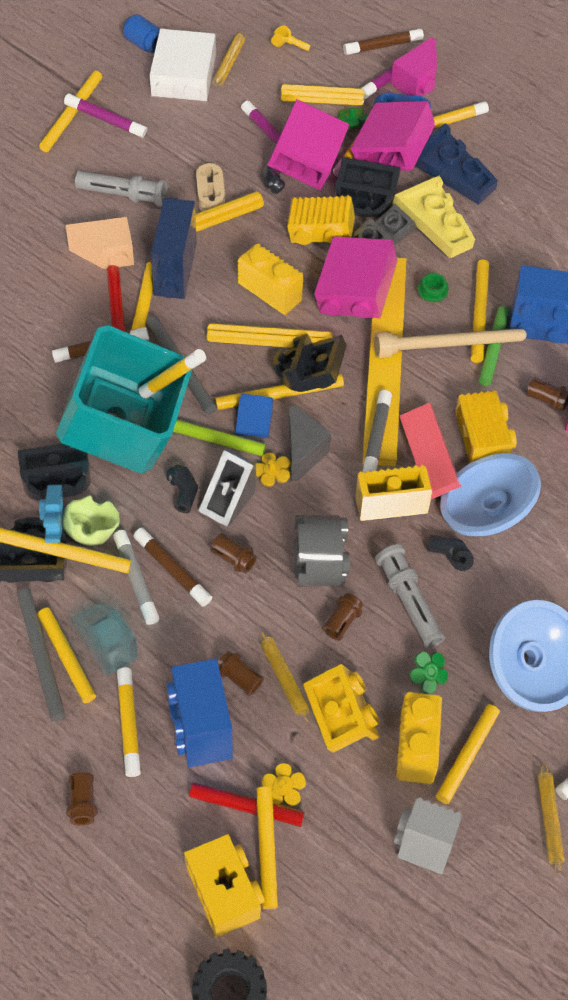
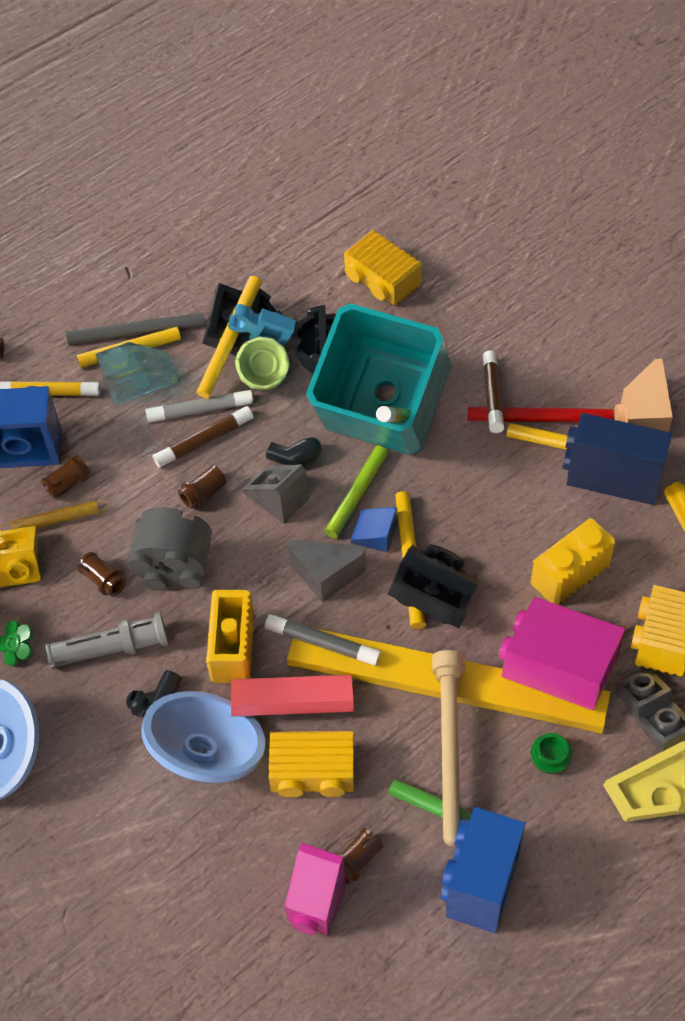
camera: 105 degrees right, 0 degrees up
dark grey bar [146,315,217,414] -> none
yellow axle [207,323,333,348] -> none
yellow plant [256,453,291,487] -> none
yellow bar [471,260,489,363] -> none

